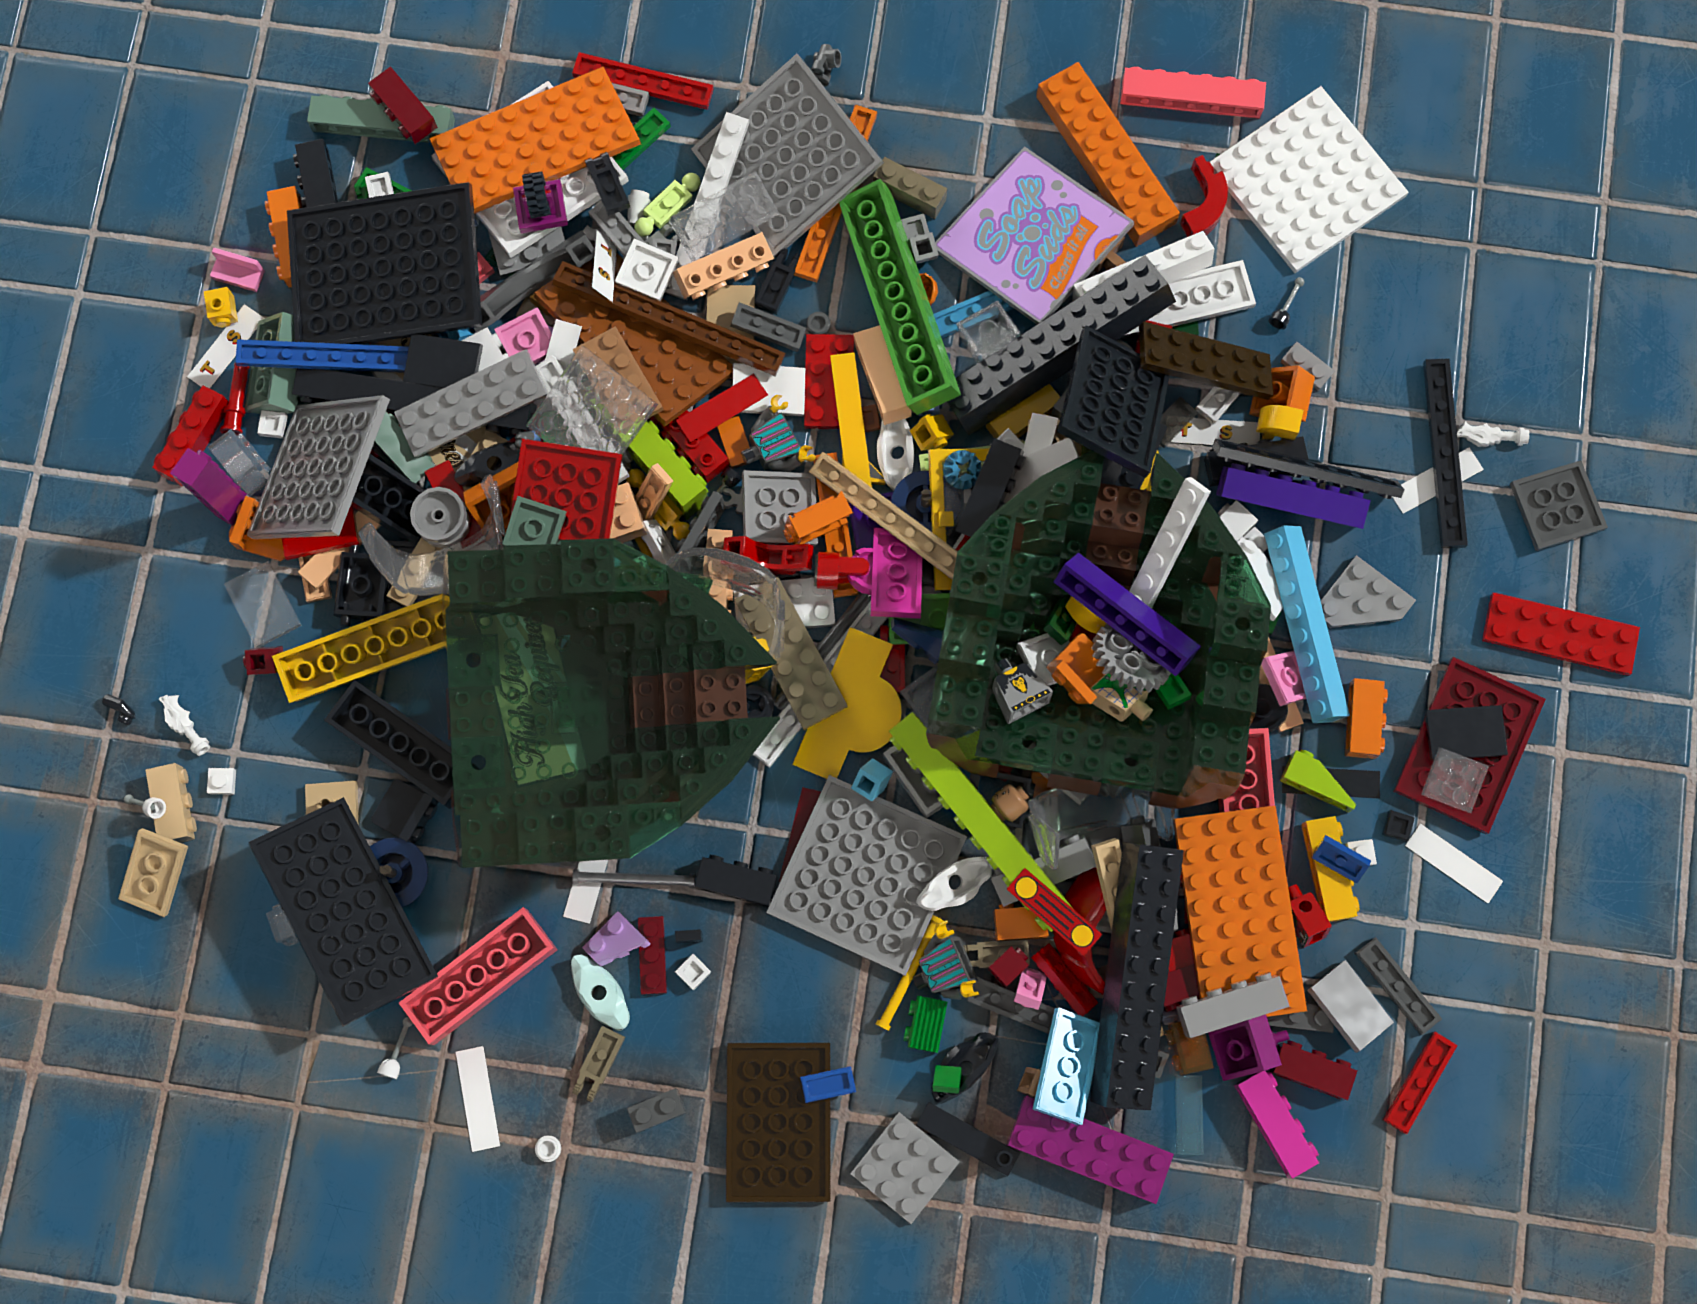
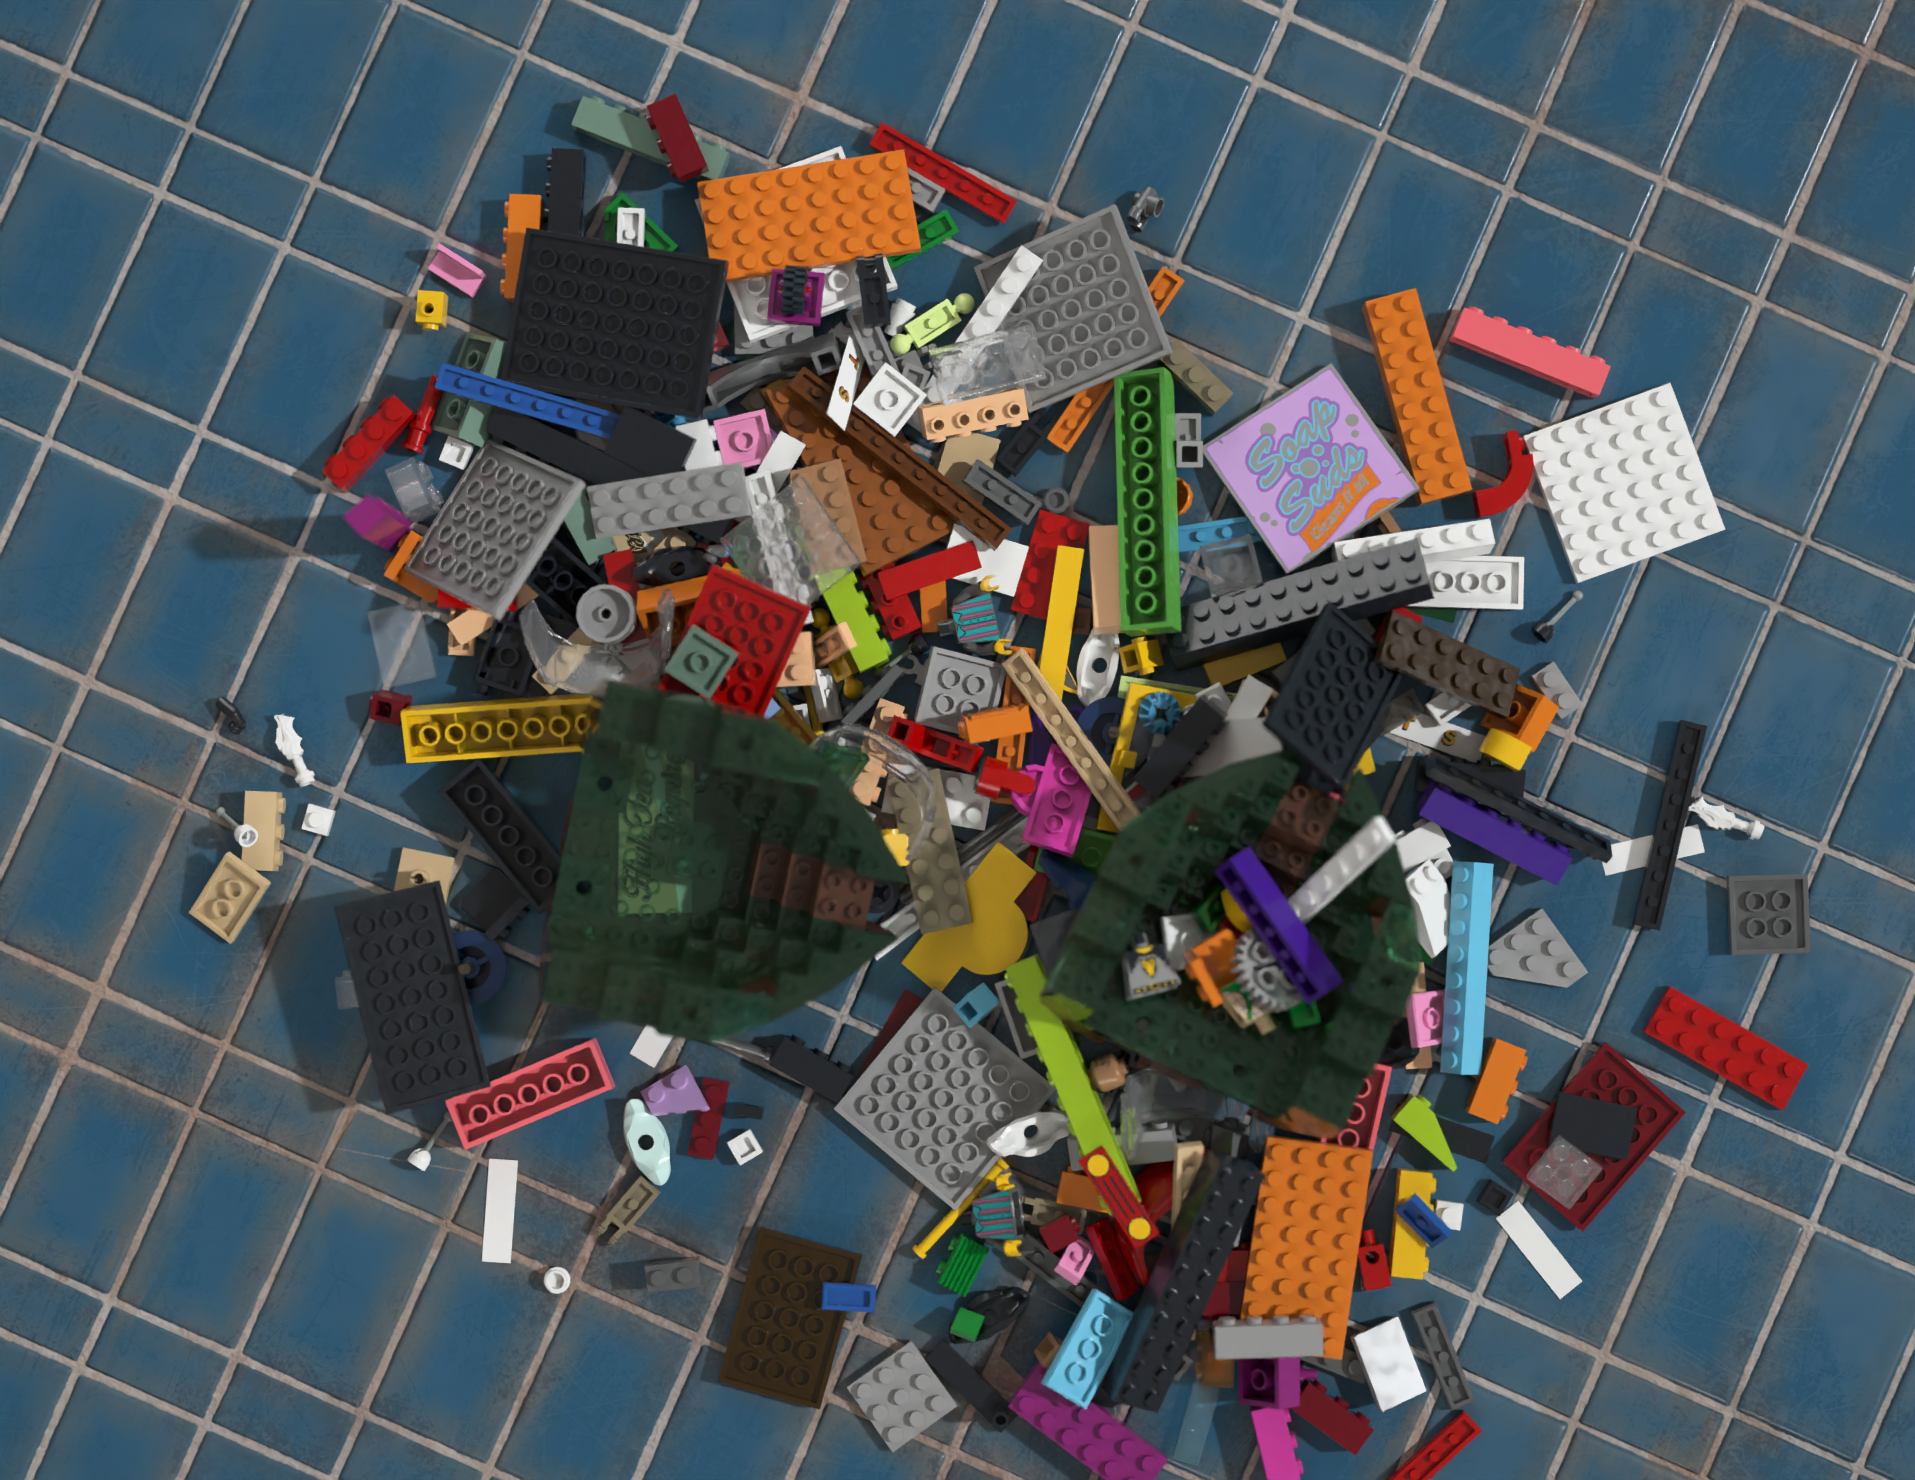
camera: 15 degrees right, 10 degrees up
white sticker [187,304,265,388] -> none

